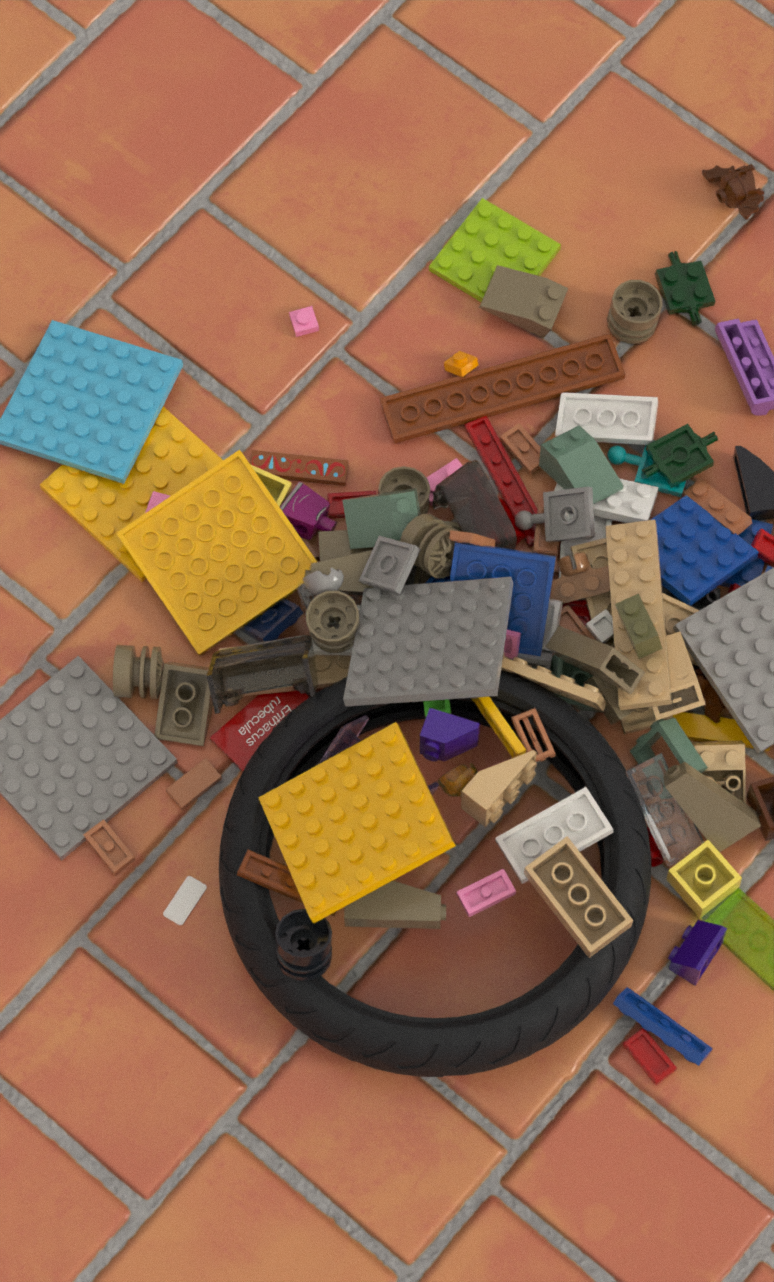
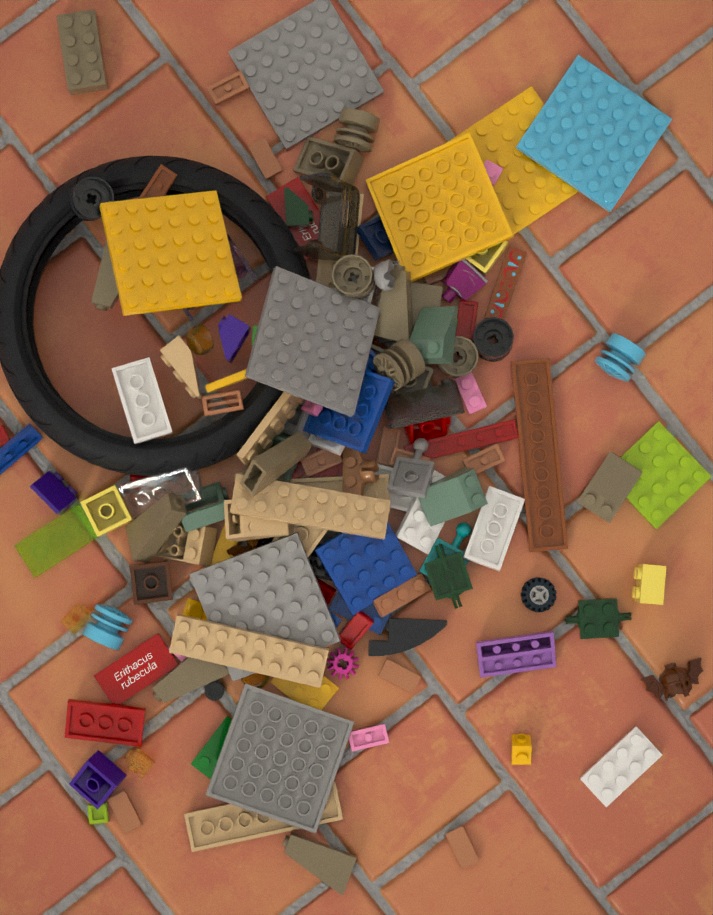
camera: 95 degrees right, 20 degrees up
white sticker [163,876,207,925] -> none
bright pink plate [289,306,319,337] -> none
light grey tile [359,536,420,594] -> none
light orange plate [444,351,479,377] -> none
nougat tile [449,530,496,547] -> none
bright pink plate [456,869,516,917] -> none
tan brick [524,836,633,958] -> none
white plate [586,609,614,643] -> none
dark tan wheel [607,280,663,344] -> none
olive brick [615,594,662,659] -> none
none -> dark tan brick [56,9,109,95]
none -> dark green slope [284,188,313,229]
none -> black wheel [473,317,514,362]
none -> black wheel [521,577,557,612]
none -> medium azure wheel [594,333,646,382]
none -> light yellow brick [632,564,666,605]

